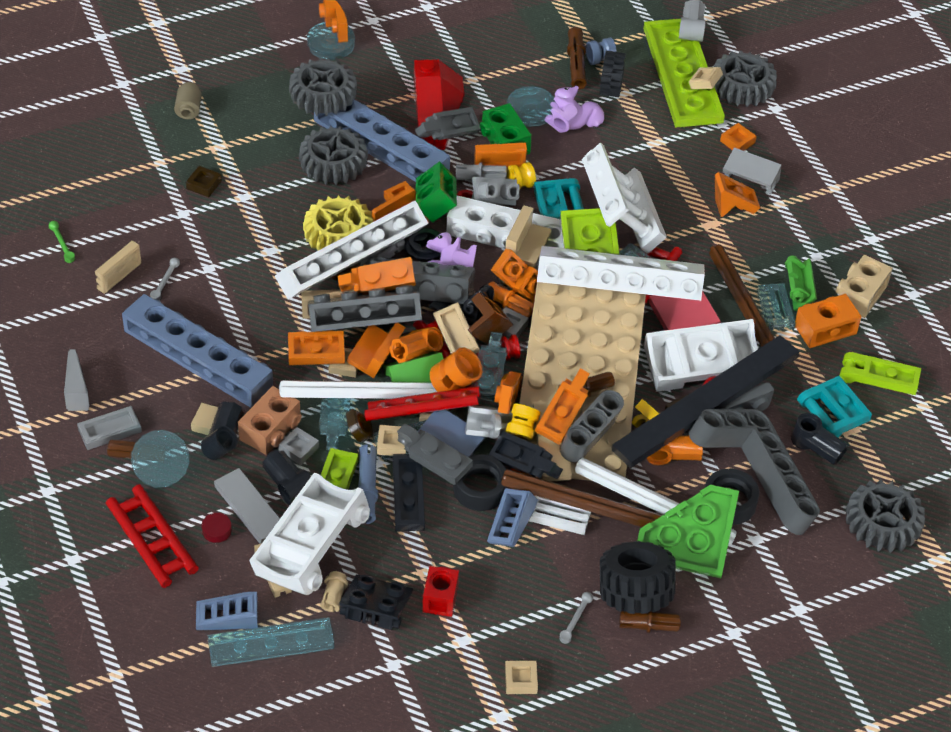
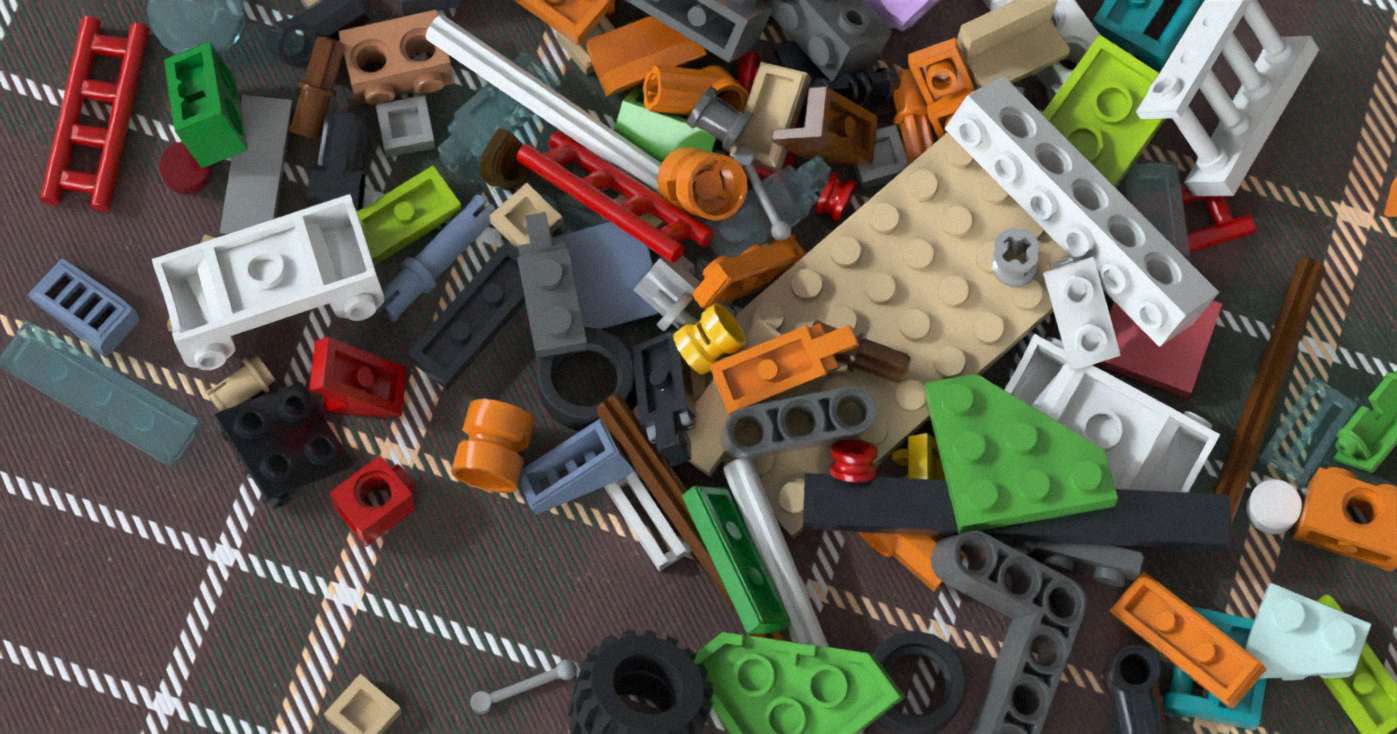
camera: 40 degrees right, 20 degrees up
none -> green brick [164,41,248,168]
none -> reddish brown axle [288,37,345,139]
none -> red slope [309,337,407,418]
none -> orange wheel [451,399,535,493]
none -> green tile [682,486,792,634]
none -> dark grey bush [686,87,754,152]
none -> light grey hinge [734,147,791,241]
none -> red bush [829,439,878,482]
none -> bright green plate [924,374,1118,534]
none -> light grey bush [992,228,1040,287]
none -> white hinge [1043,257,1121,371]
none -> orange tile [1109,571,1267,710]
none -> light aqua wing [1244,583,1371,681]
none -> white tile [1246,479,1302,534]

